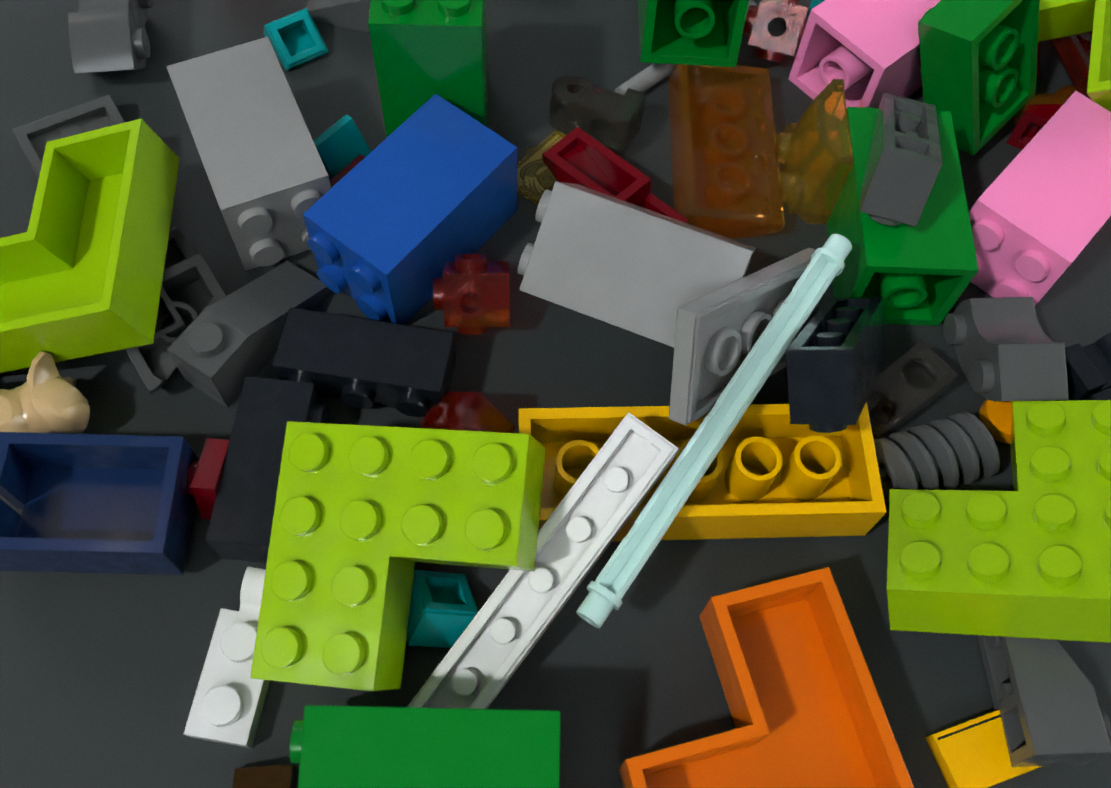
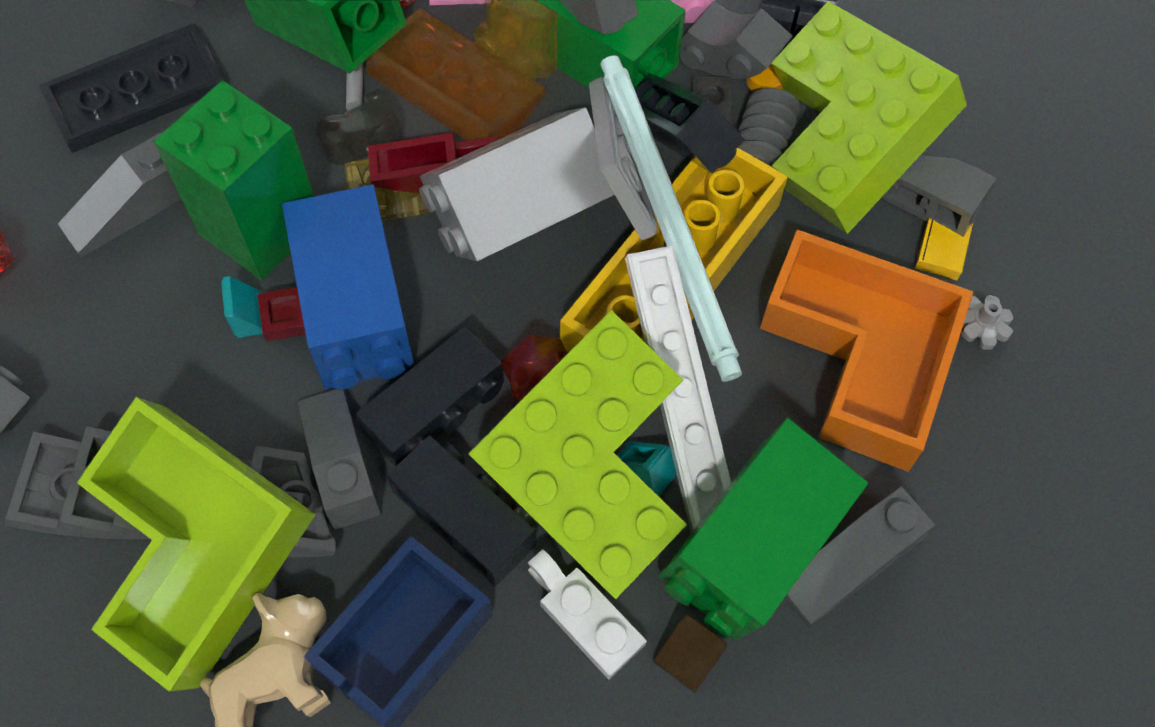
camera: 50 degrees left, 0 degrees up
light grey brick [166,37,331,271] -> none
dark red plate [188,438,230,520] -> none
teal slope [263,8,329,71] -> none
clear red brick [433,253,510,335] -> none

